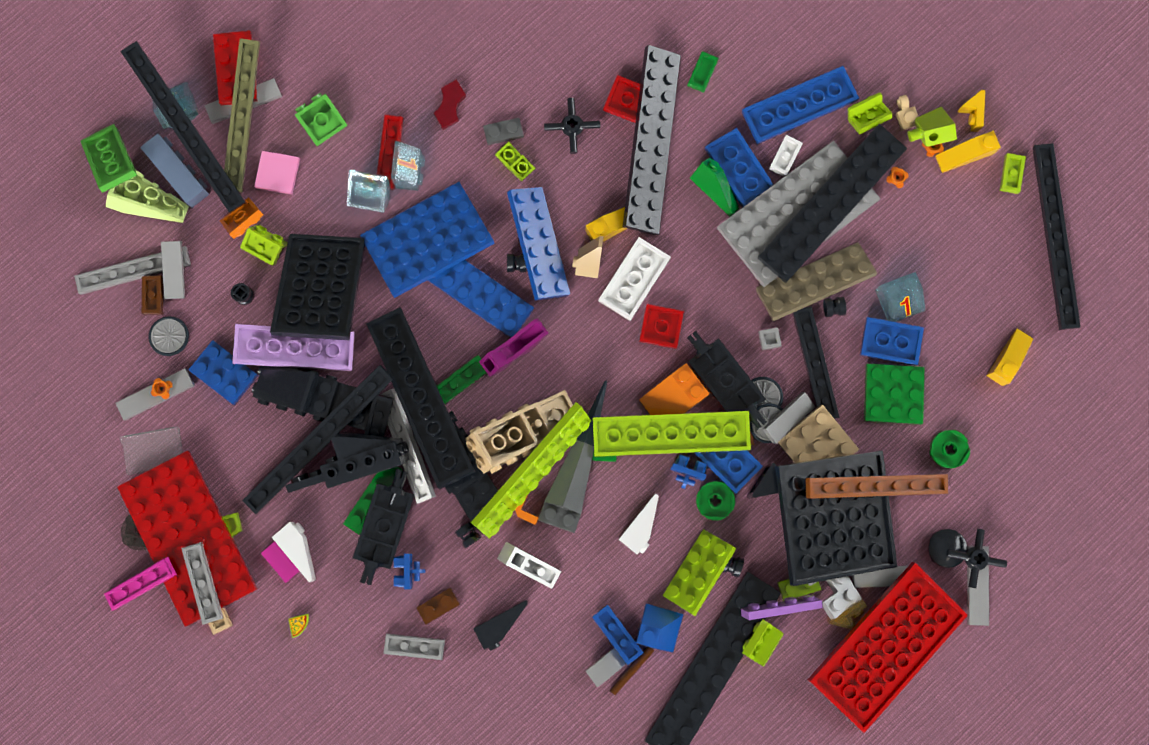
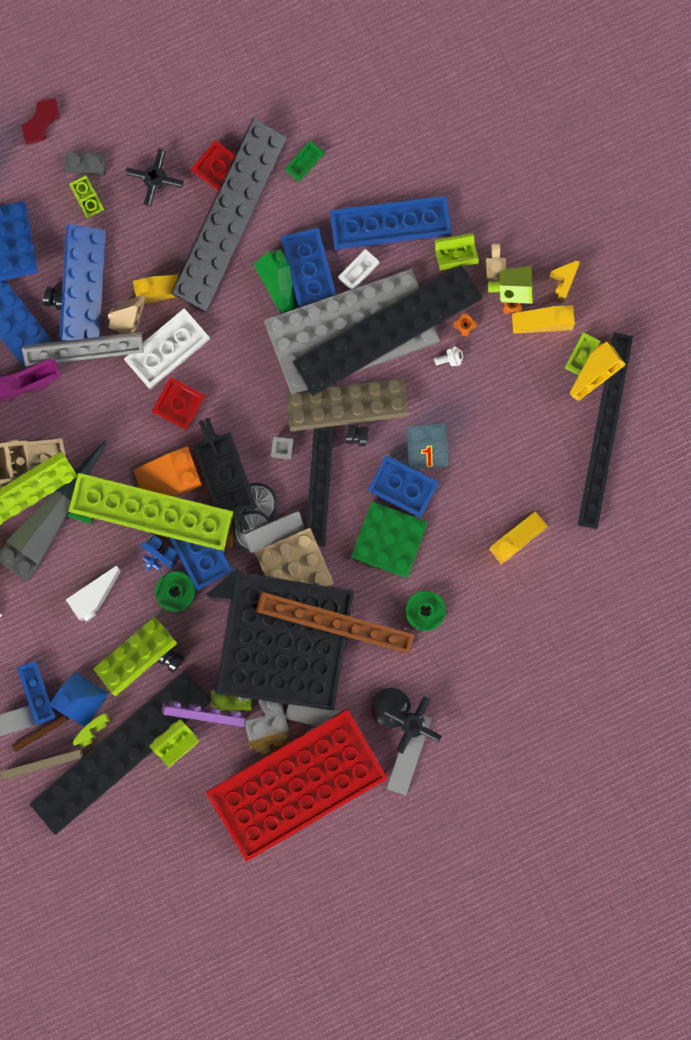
camera: 20 degrees right, 0 degrees up
none -> dark tan tile [0,750,84,780]
none -> light grey tile [22,332,144,367]
none -> lime slope [73,713,110,748]
none -> white plate [434,346,463,366]
none -> yellow slope [570,342,626,401]

